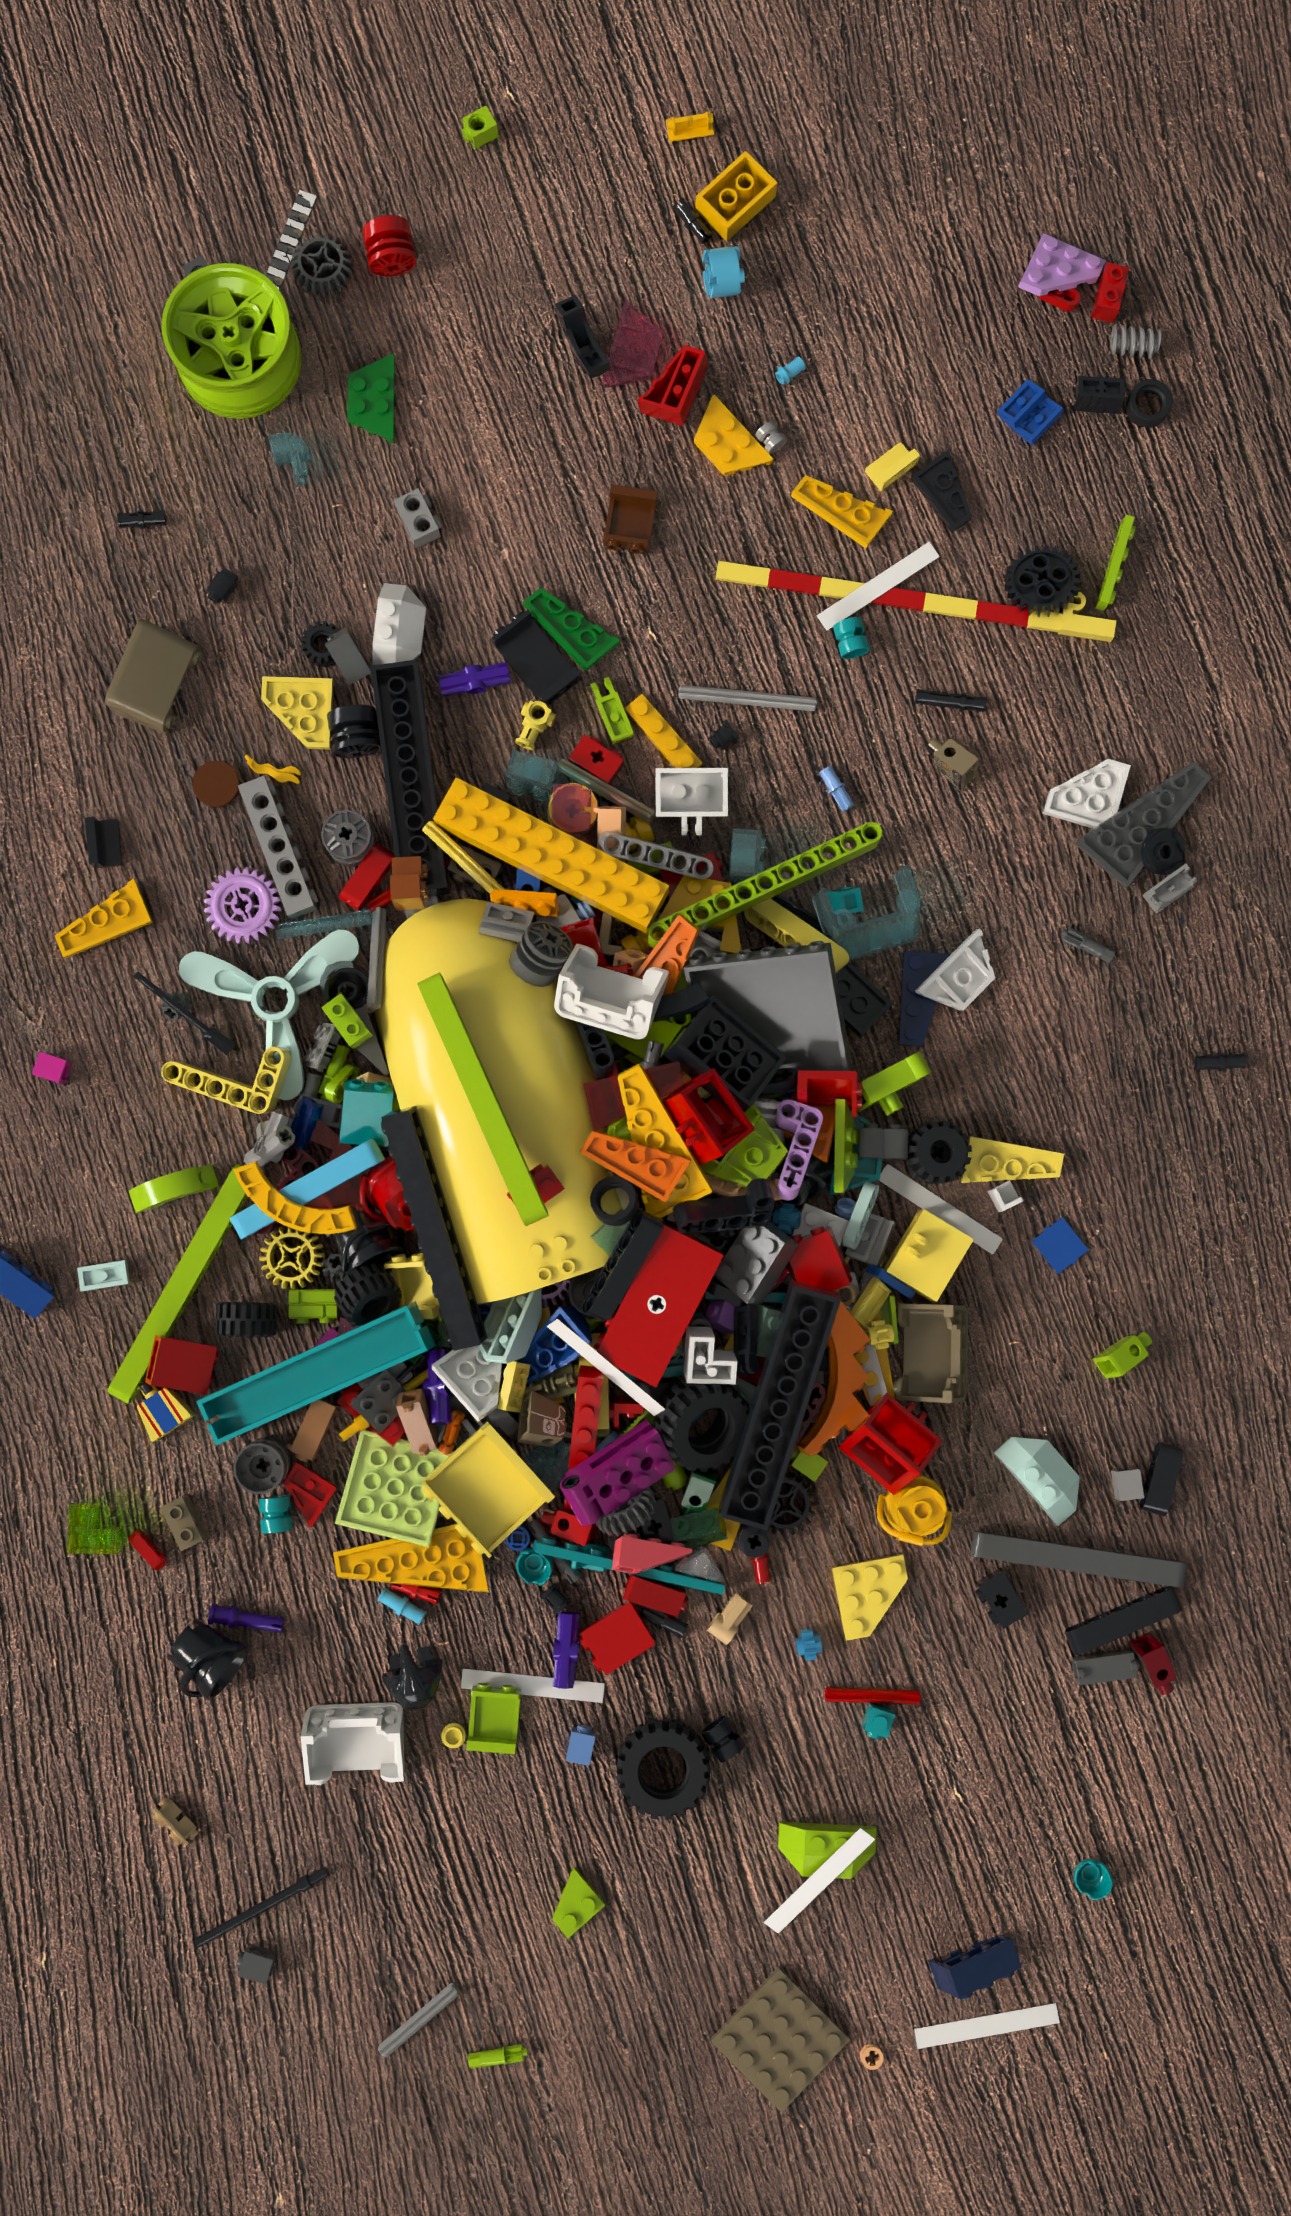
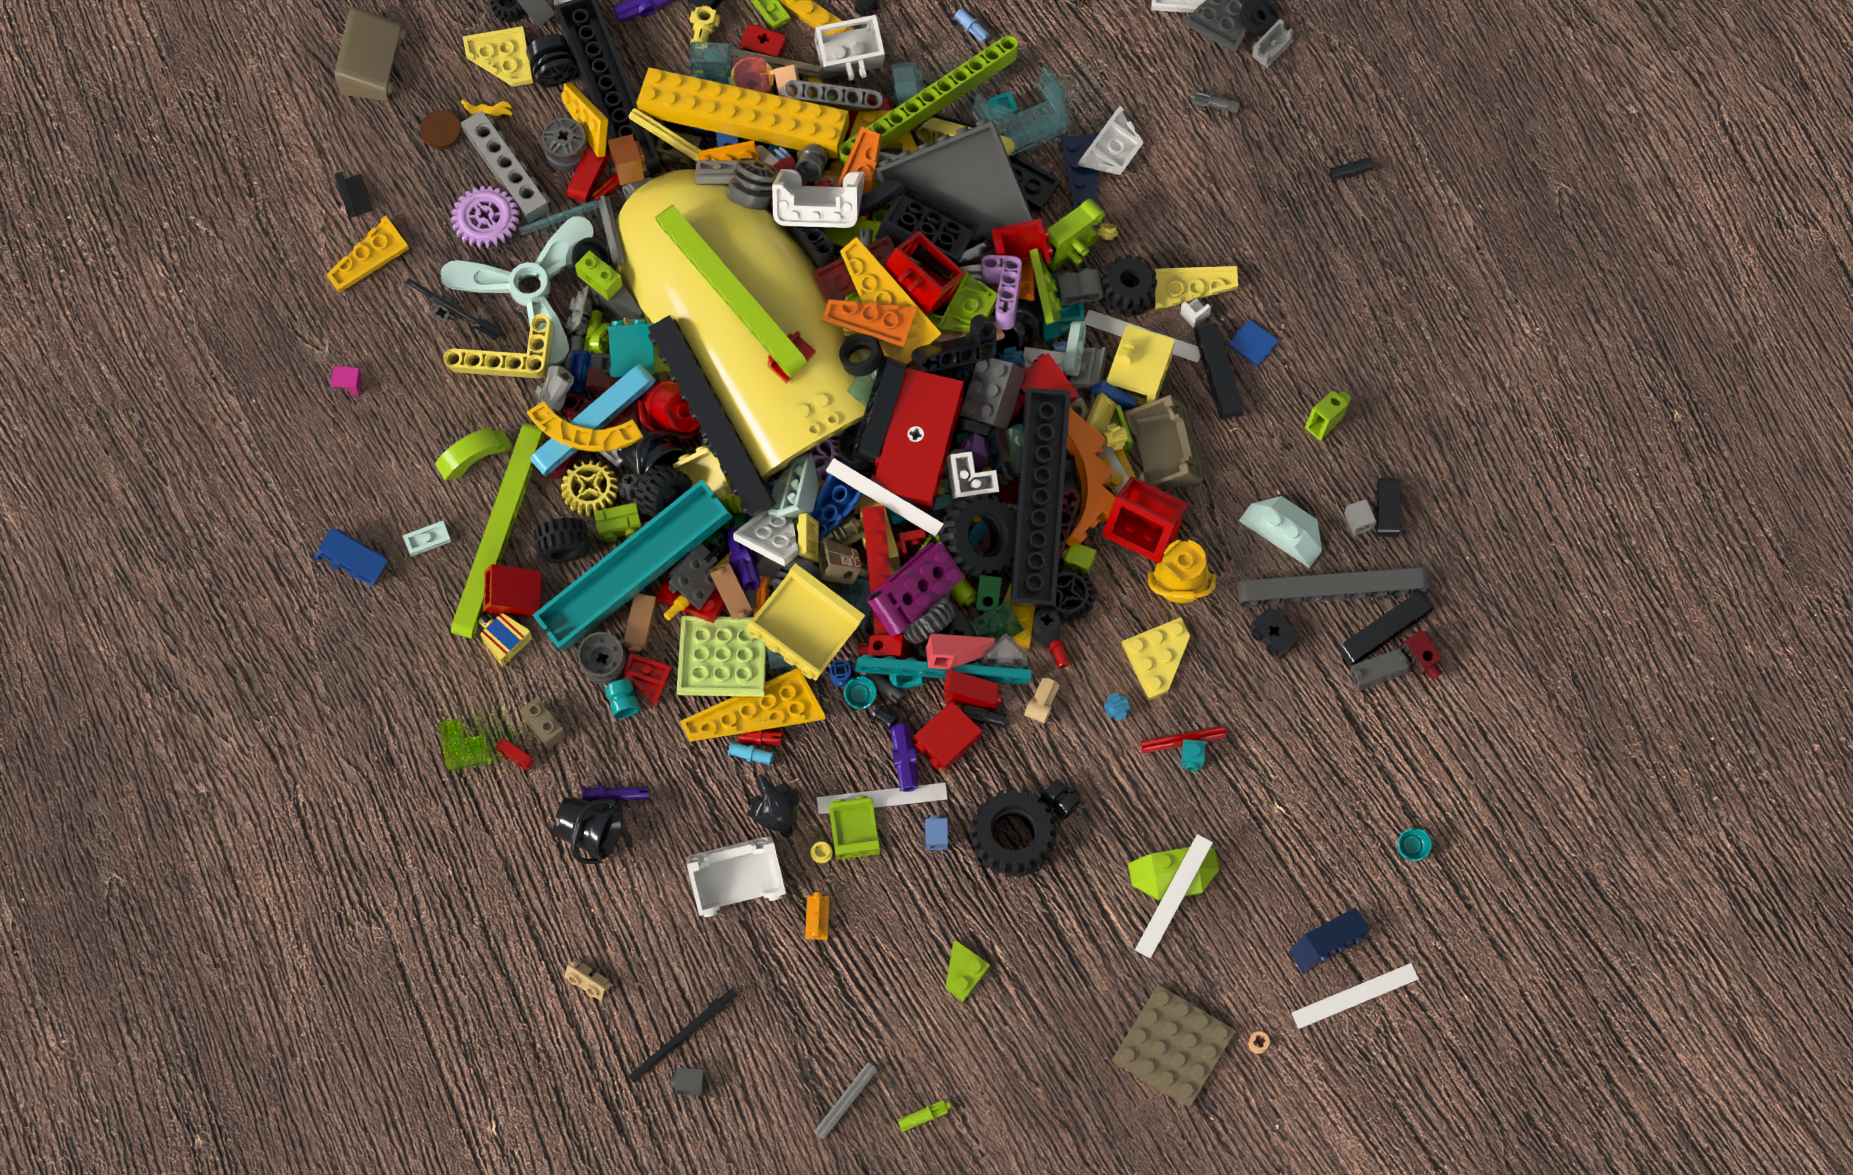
camera: 10 degrees left, 15 degrees down
none -> yellow wing [562,82,608,157]
none -> dark grey wheel [795,144,828,183]
none -> light orange hinge [805,892,829,940]
none -> light yellow plate [1097,223,1118,240]
none -> black beam [1194,323,1243,420]

